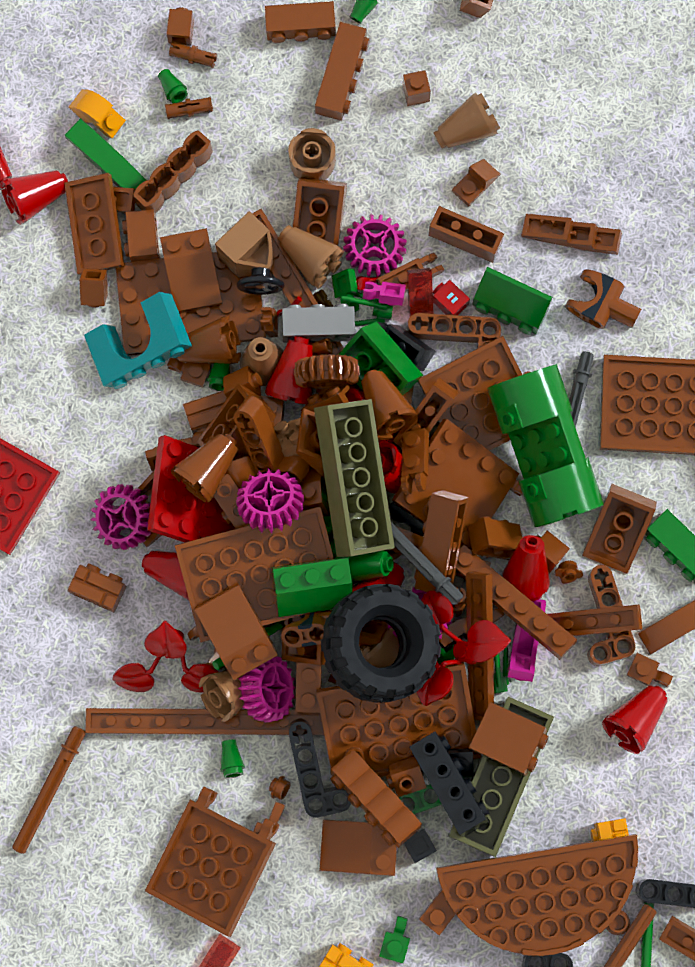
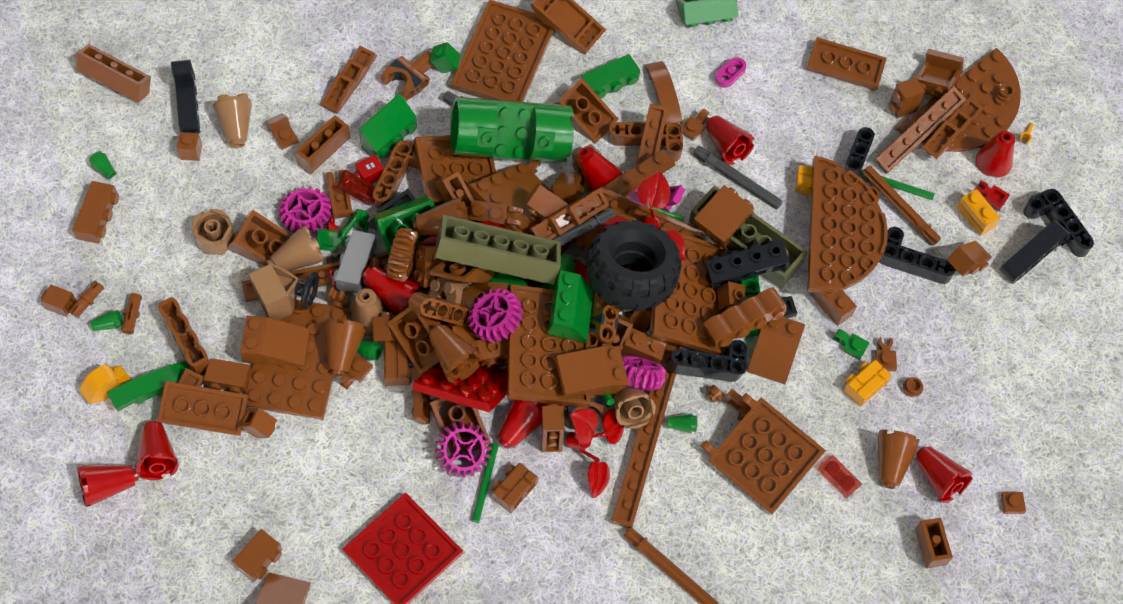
camera: 80 degrees left, 15 degrees down
teal arch [84,292,192,389] -> none
dark orange brick [315,22,370,121] -> none
dark pink plate [363,282,406,306] -> none
dark orange plate [555,560,583,584] -> none
none -> black beam [171,59,201,133]
none -> green brick [430,42,461,73]
none -> green bar [471,443,499,523]
none -> dark orange slope [529,188,609,239]
none -> dark orange brick [541,404,564,452]
none -> dark grey axle [693,146,783,209]

